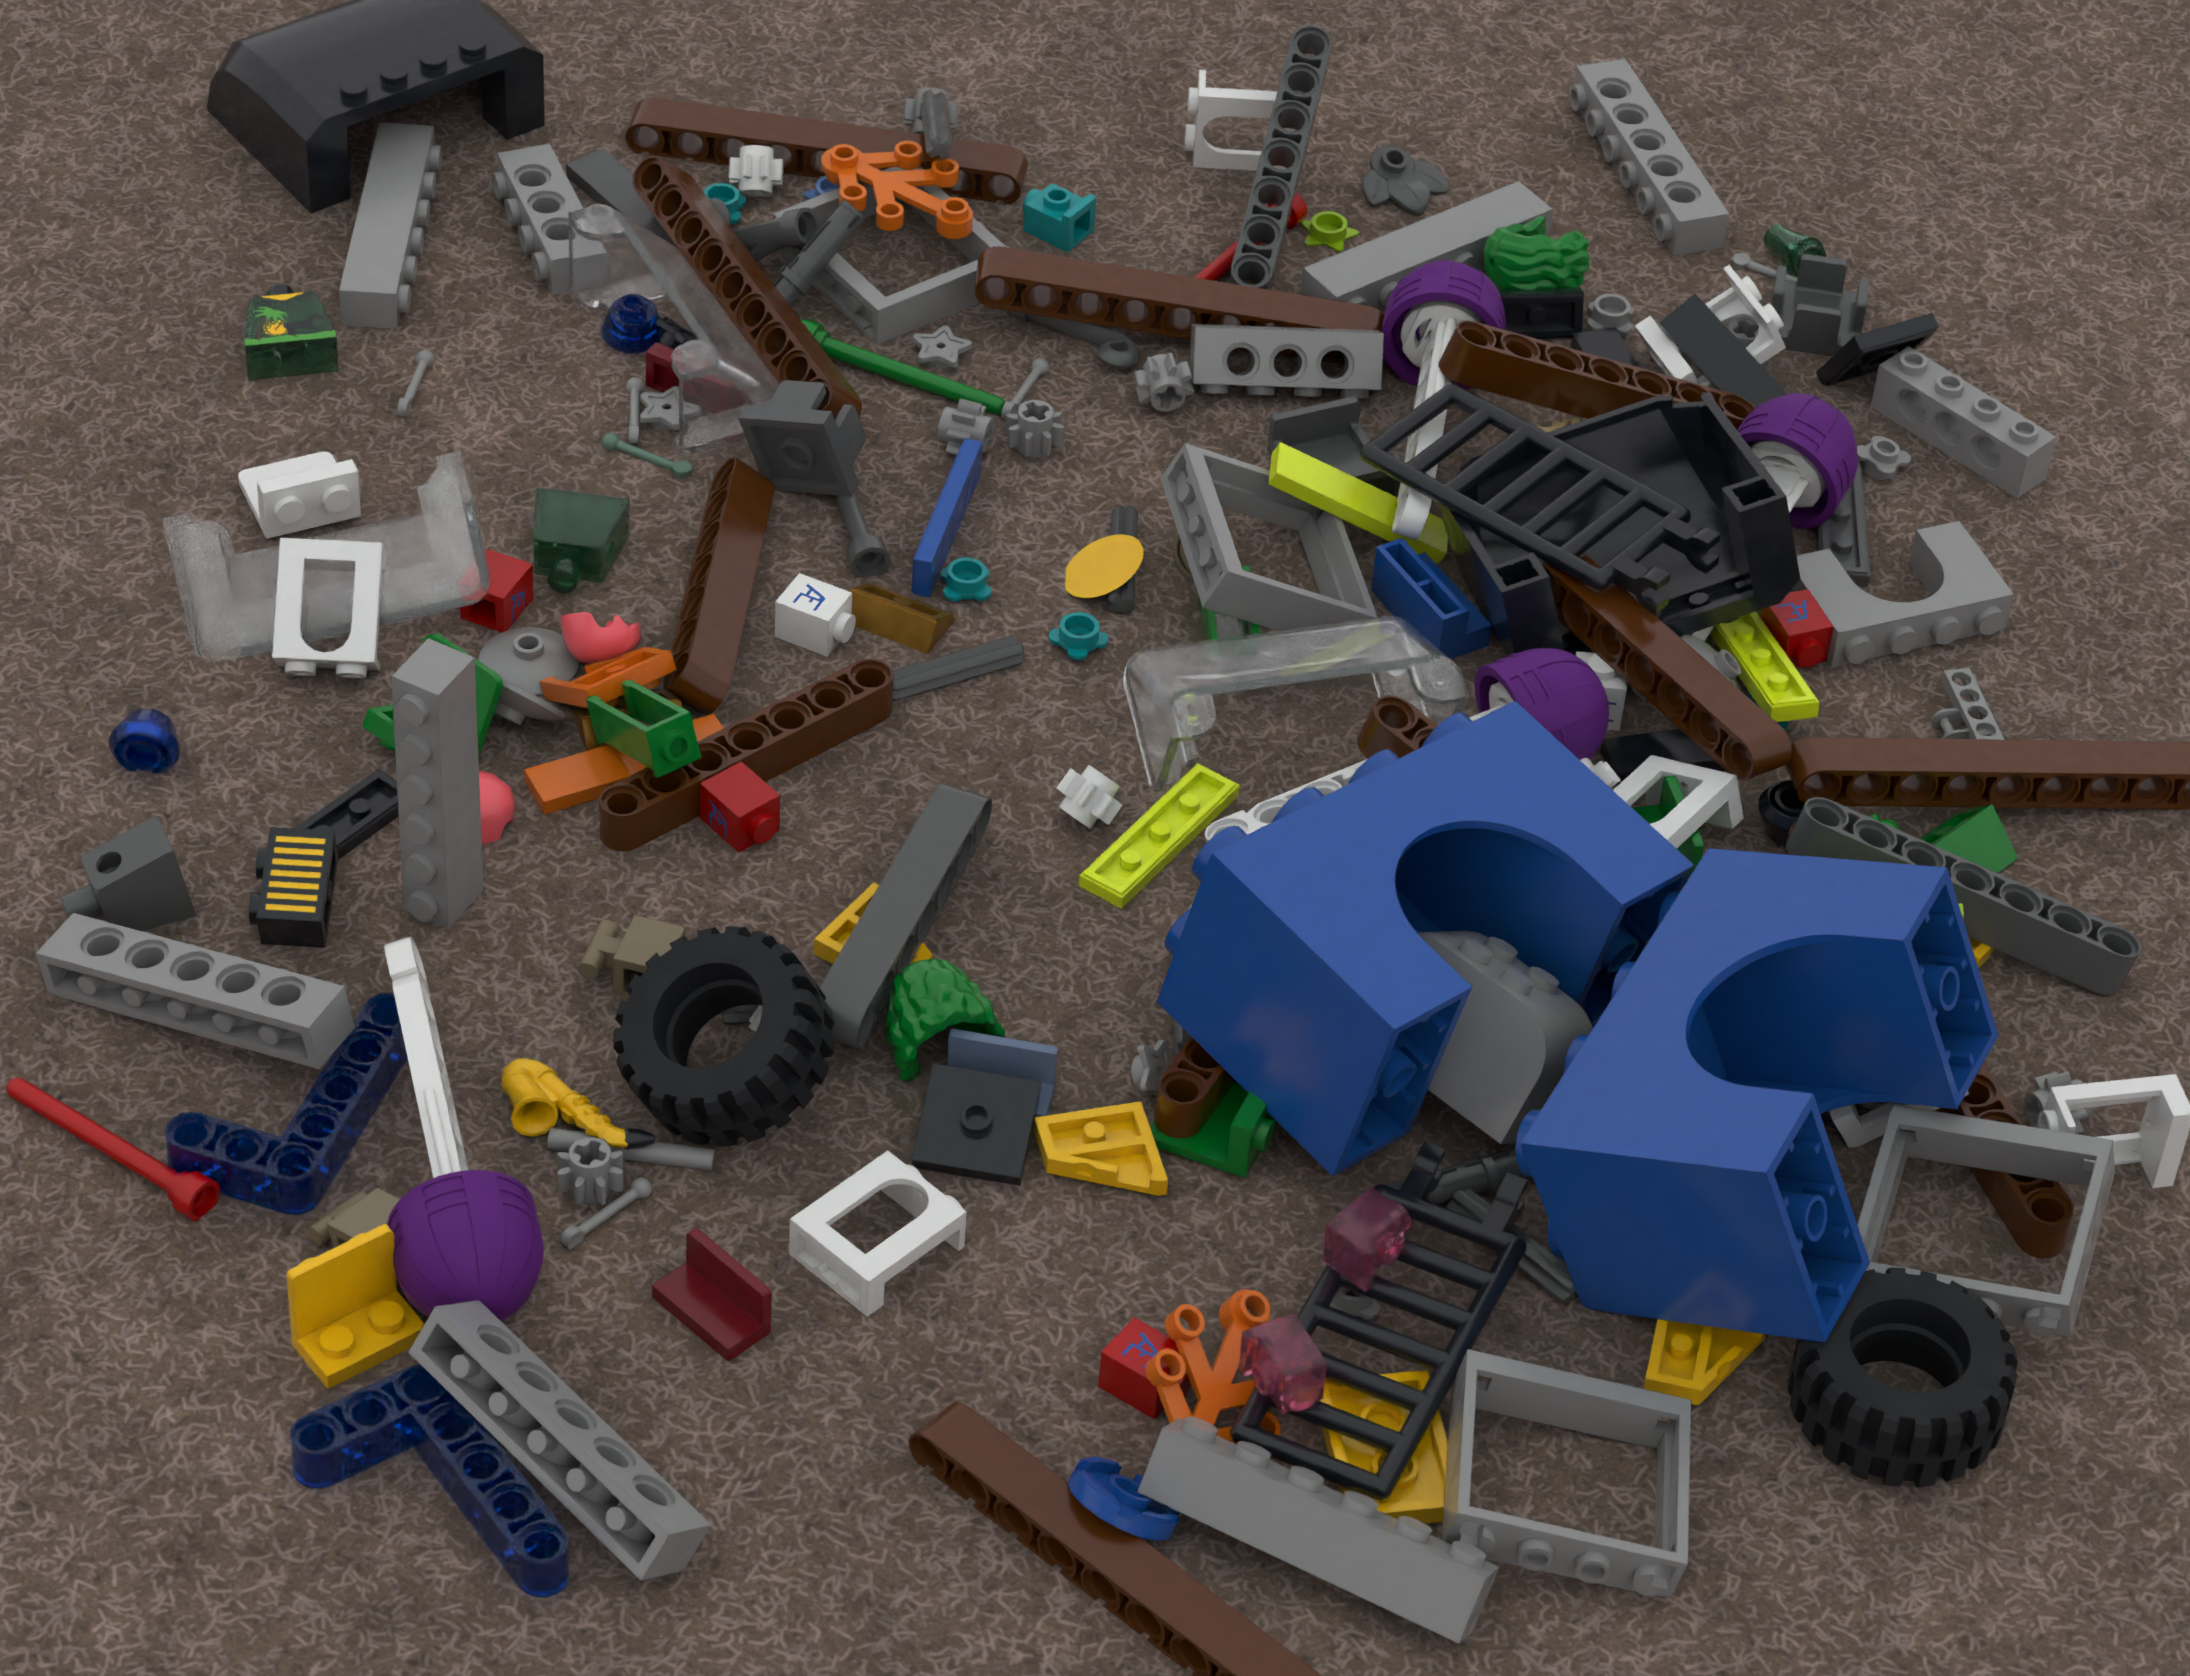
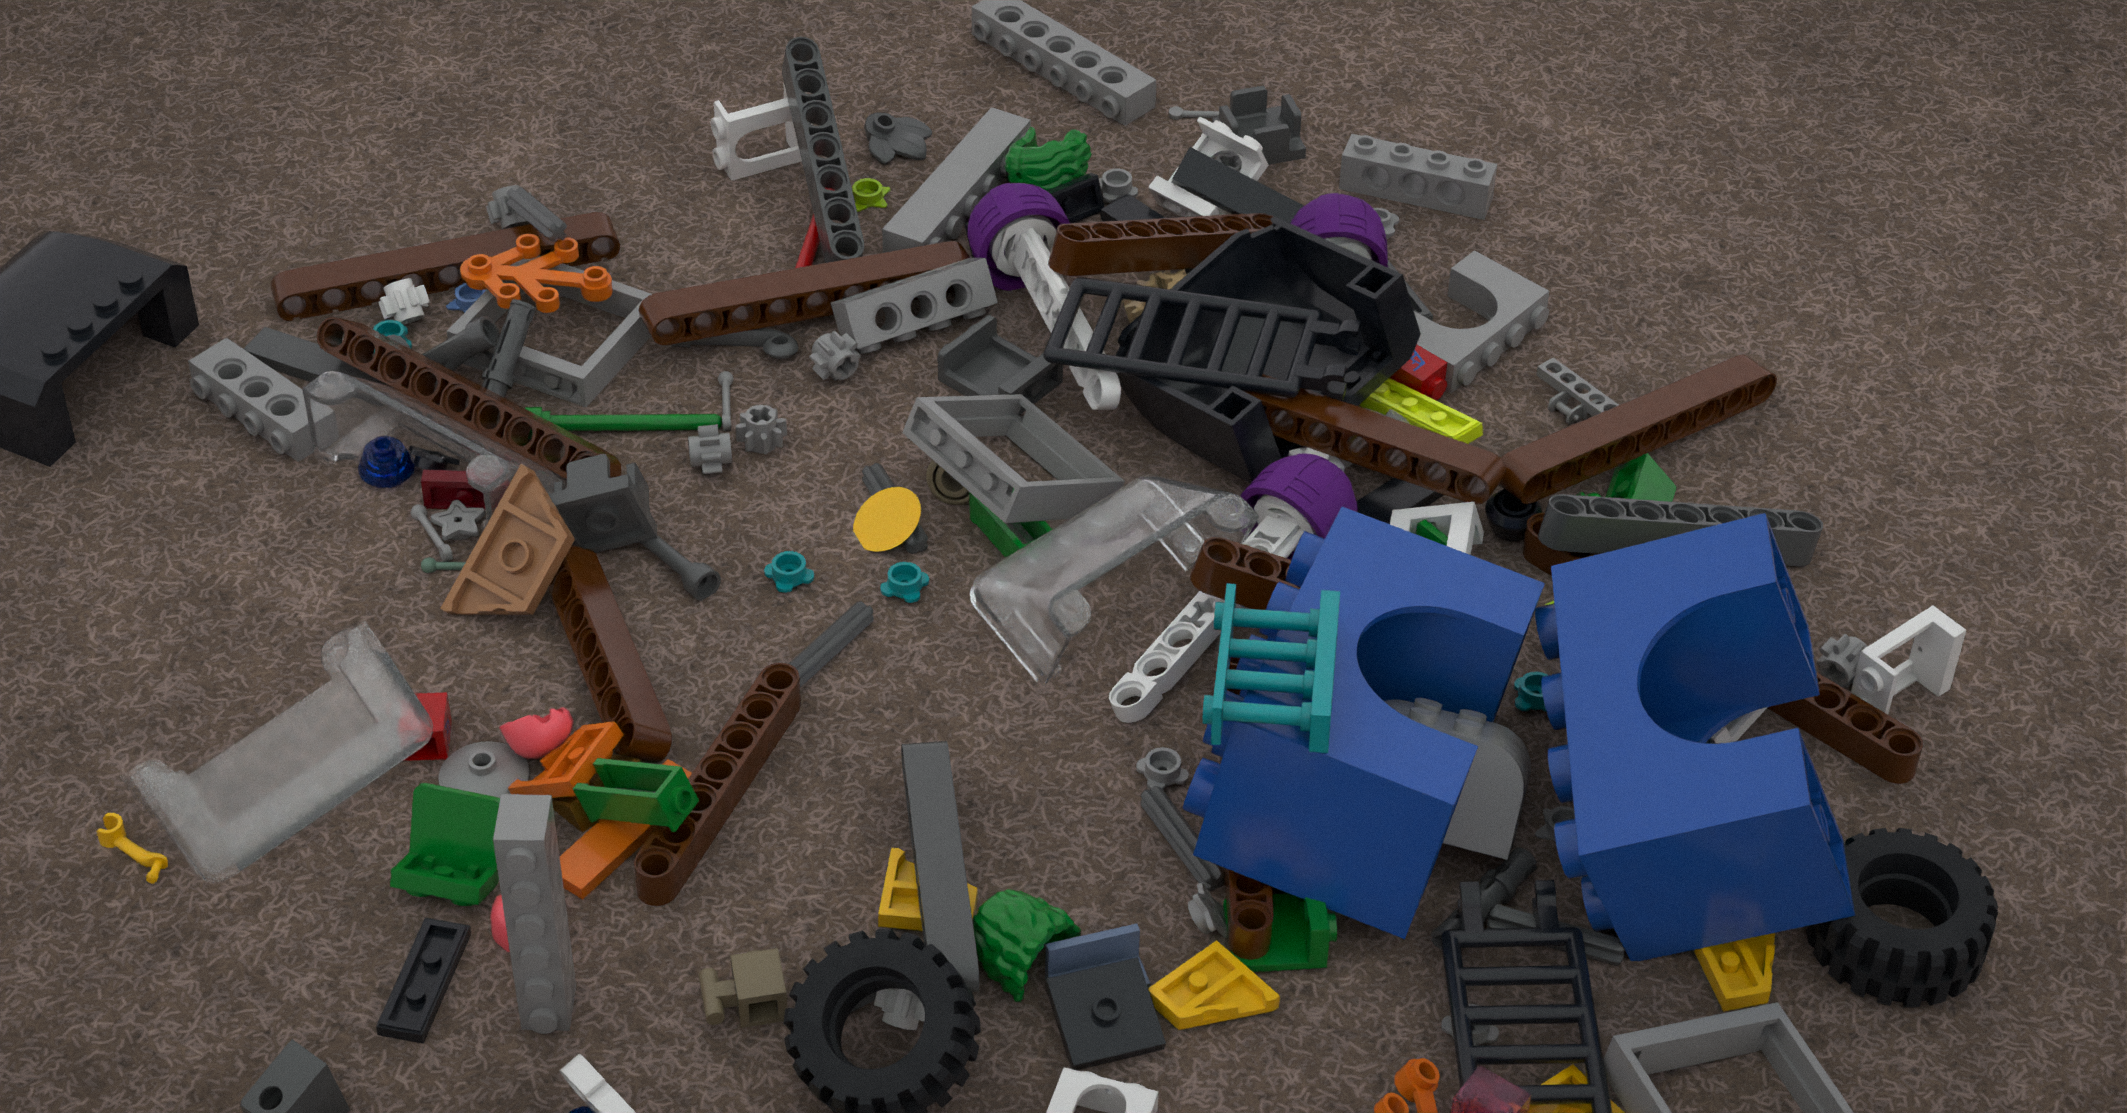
camera: 25 degrees left, 0 degrees up
clear blue cone [109,708,180,774] -> none
white bracket [238,452,361,539] -> none
clear green torso [244,284,339,381] -> none
black brick [249,827,338,948] -> none
white panel [272,538,387,679] -> none
light grey brick [339,122,442,329] -> none
light grey hinge [397,350,434,418] -> none
clear green torso [534,487,630,593] -> none
red brick [700,762,780,853] -> none
white brick [775,573,856,657] -> none
pearl gold slope [848,583,956,654] -> none
light grey plate [912,325,973,368] -> none
blue tile [912,438,982,598] -> none
teal brick [1022,183,1097,253] -> none
white gear [1057,764,1123,829] -> none
neon yellow tile [1079,763,1240,909] -> none
neon yellow tile [1268,442,1448,563] -> none
clear pink brick [1323,1187,1411,1292] -> none
blue piece [1371,538,1492,664] -> none
clear green cone [1764,224,1827,277] -> none
black plate [1816,313,1939,386] -> none
light grey window [1857,1104,2115,1337] -> none
none -> yellow piece [96,813,168,884]
none -> medium nougat wing [440,464,575,615]
none -> teal fence [1202,583,1340,753]

